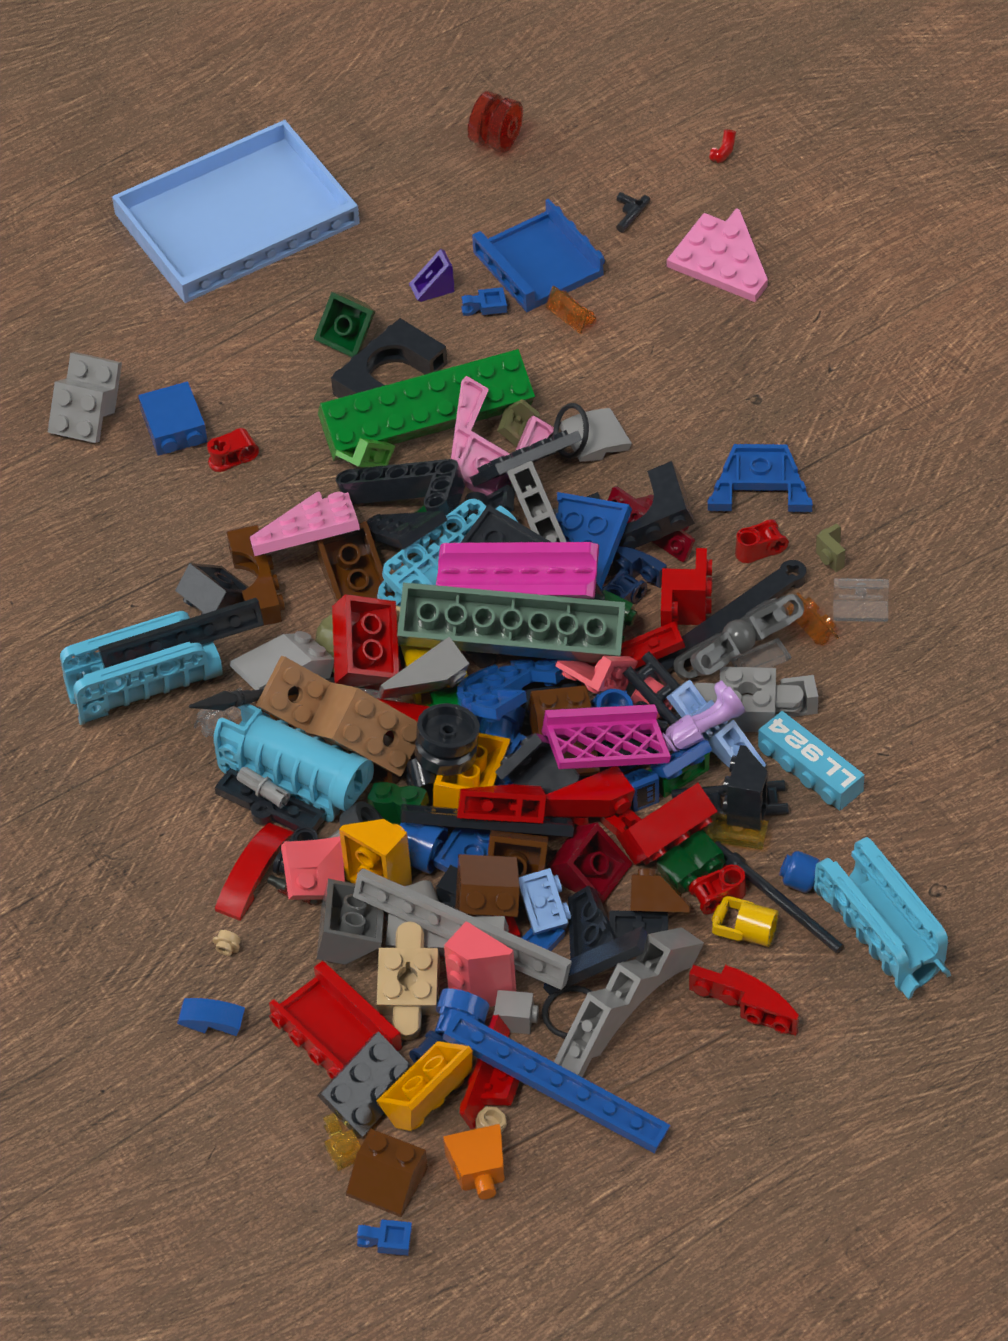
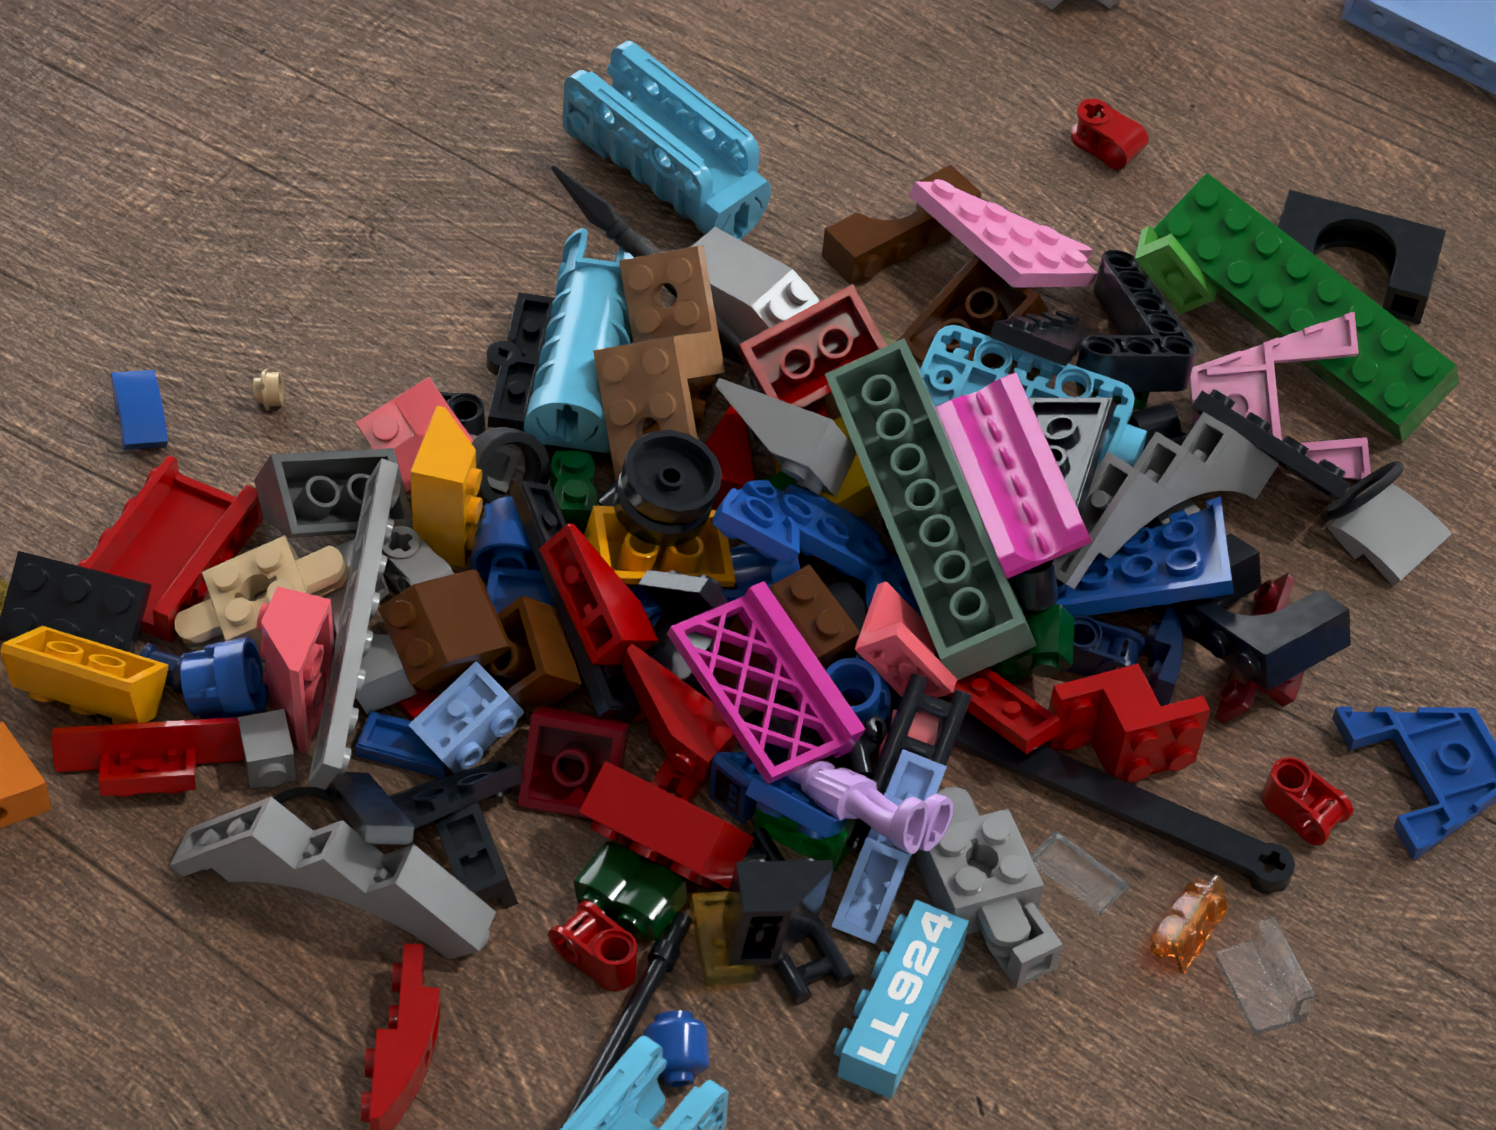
camera: 60 degrees right, 0 degrees up
black tile [98,598,264,669] -> none
blue brick [138,381,208,456] -> none
slope [175,563,249,615] -> none
red slope [215,823,294,921] -> none
light grey axle [237,767,291,808] -> none
dark green slope [314,292,376,357] -> none
blue plate [443,1011,670,1154] -> none
tan tile [476,1107,507,1133] -> none
olive bracket [497,399,540,446] -> none
reddish brown slope [630,868,691,913] -> none
dark grey piece [674,594,804,679] -> none
yellow piece [711,896,779,947] -> none
olive bracket [816,524,845,572] -> none

